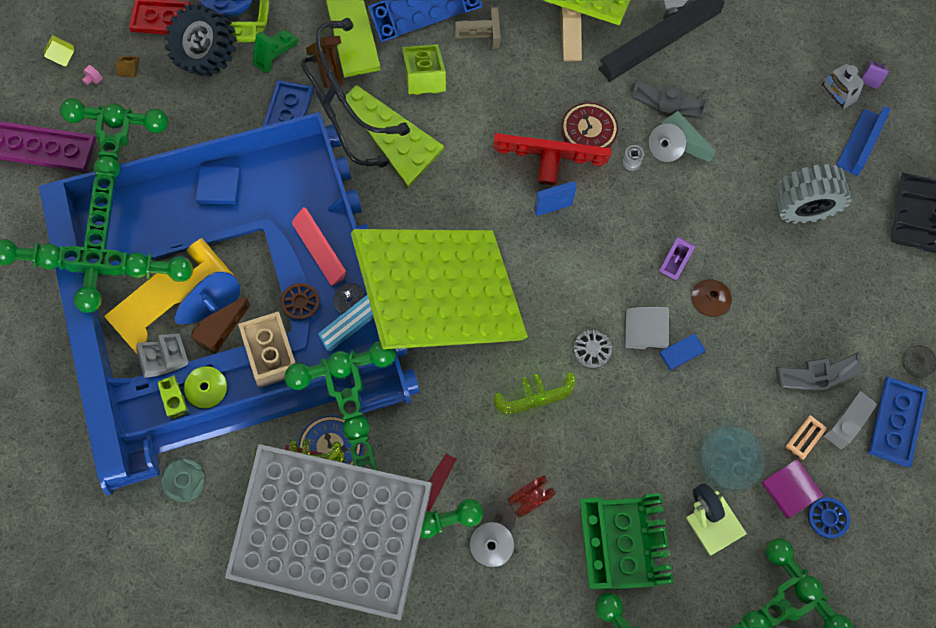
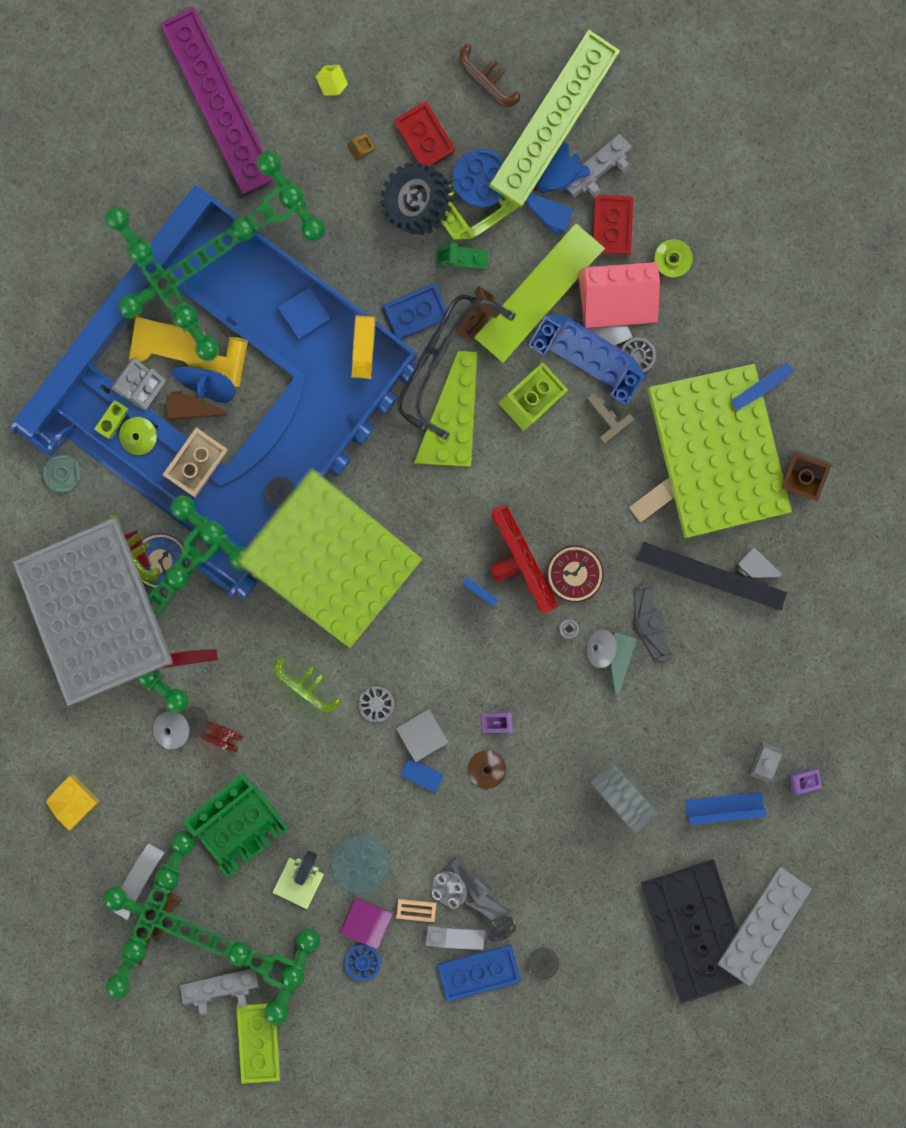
camera: 60 degrees right, 20 degrees up
bright pink tile [82,65,103,85] -> none
reddish brown wheel [281,283,320,321] -> none
coral slope [292,207,346,286] -> none
medium azure tile [318,295,374,351] -> none
none -> yellow slope [352,316,375,379]
none -> light grey dish [432,871,467,909]
none -> clear smoke piece [485,916,516,941]

